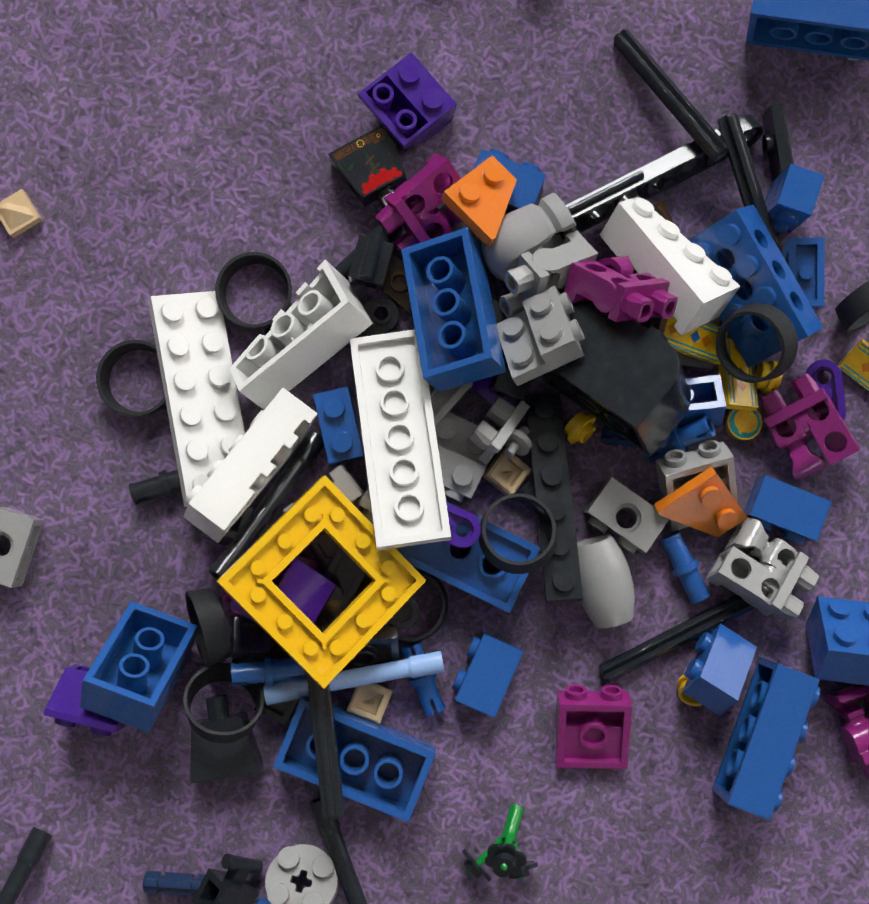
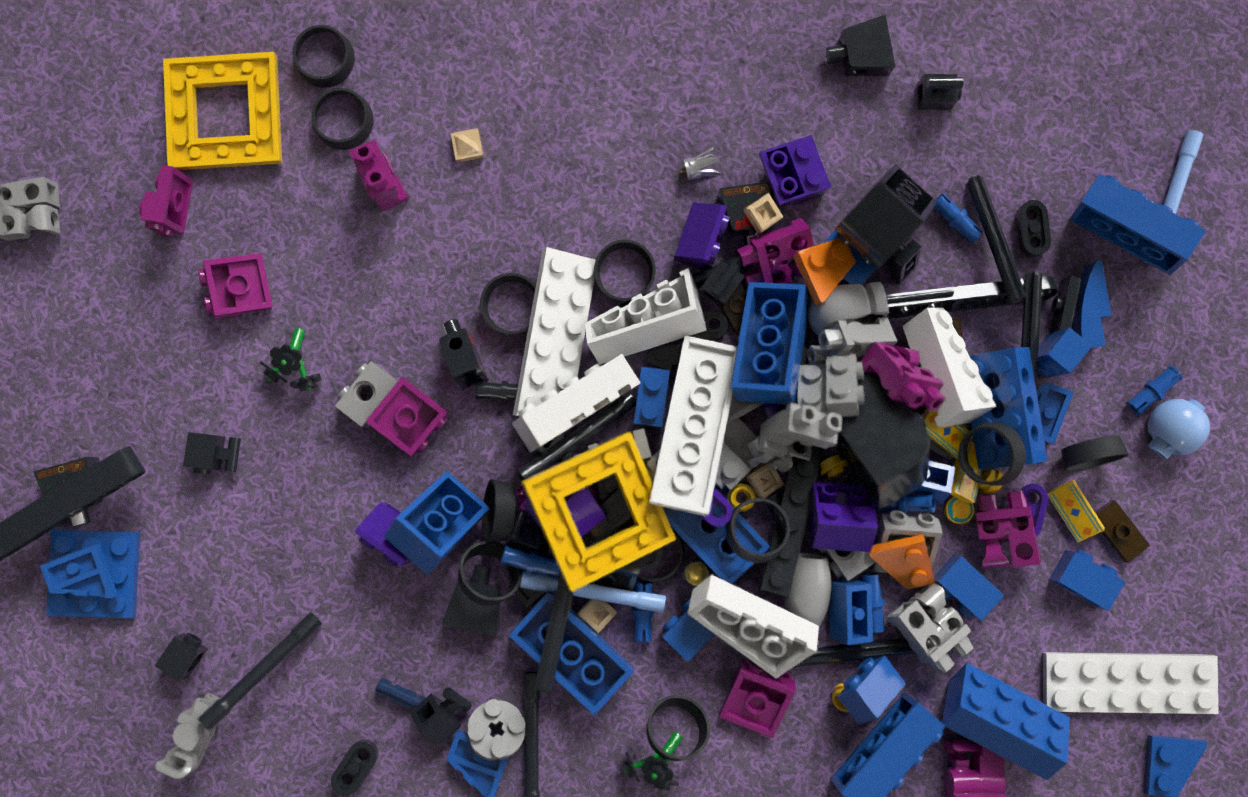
camera: 20 degrees right, 0 degrees up
none -> magenta plate [365,376,447,456]
none -> black torso [439,319,489,390]
none -> black plate [644,342,681,370]
none -> black tyre [646,695,710,761]
none -> dark purple slope [674,203,729,270]
none -> flat silver piece [677,147,721,181]
none -> clear yellow piece [681,558,710,586]
none -> white wedge [688,575,819,678]
none -> yellow plate [727,484,756,512]
none -> tan tile [743,193,783,234]
none -> light grey hips [759,403,842,461]
none -> dark purple slope [810,482,878,552]
none -> blue brick [829,579,873,645]
none -> black brick [835,164,937,268]
none -> black plate [886,239,922,285]
none -> blue pin [933,192,984,244]
none -> black plate [1016,200,1051,257]
none -> blue slope [1071,260,1112,349]

